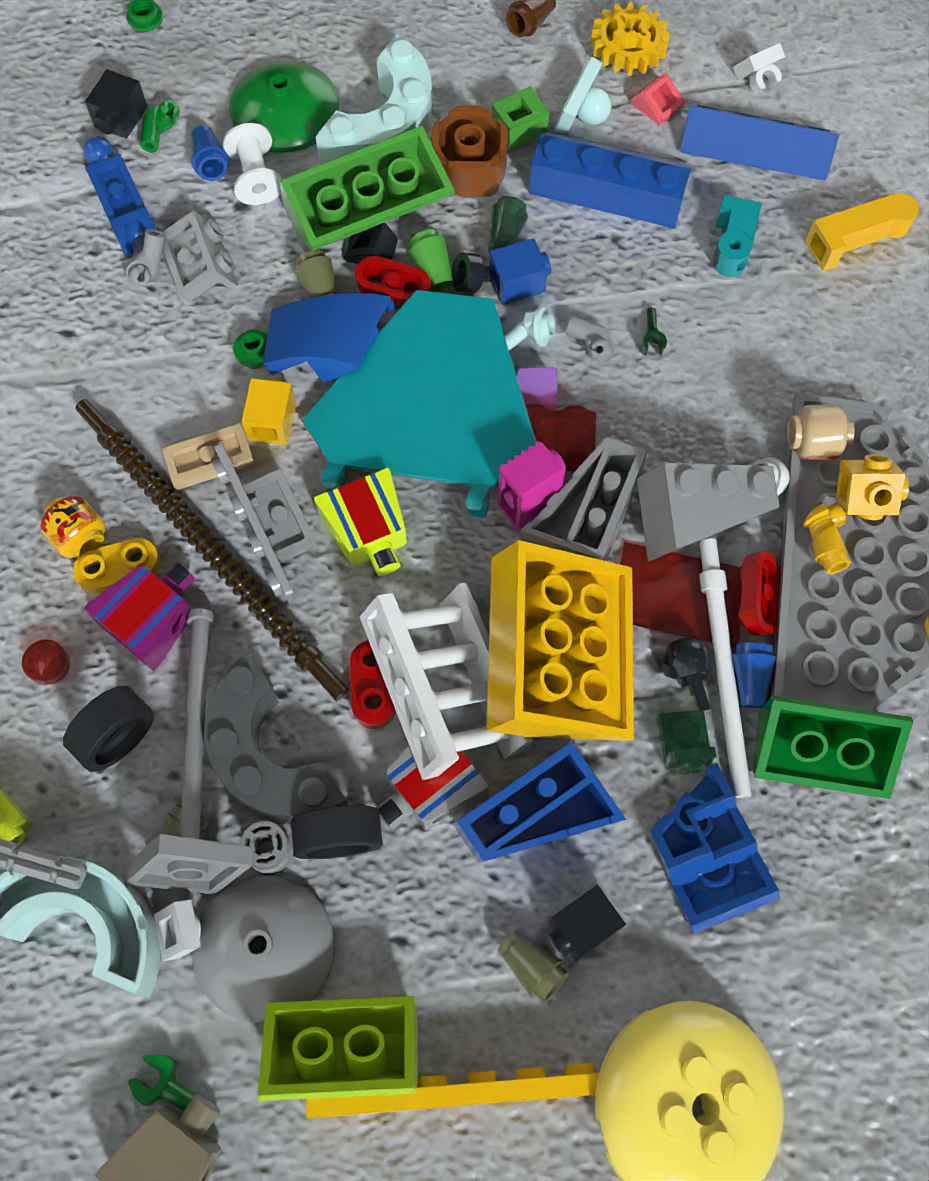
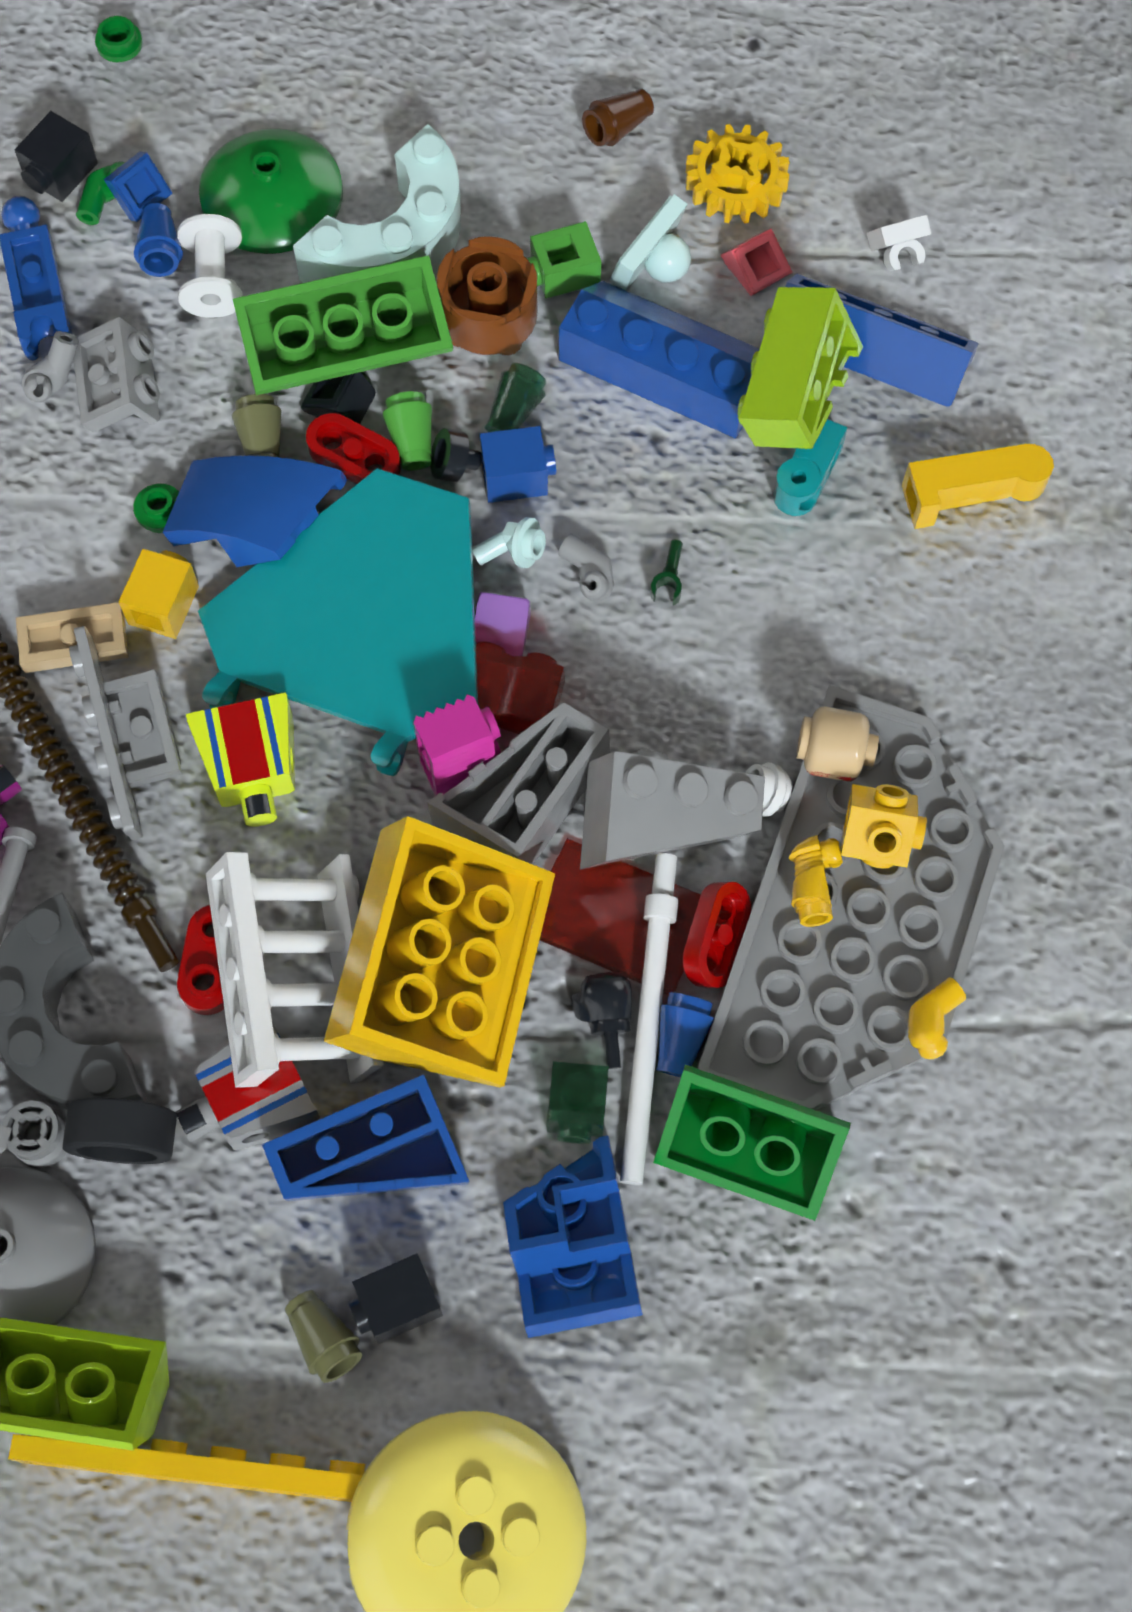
camera: 10 degrees right, 0 degrees up
none -> blue tile [103,151,173,222]
none -> lime wedge [738,287,863,449]

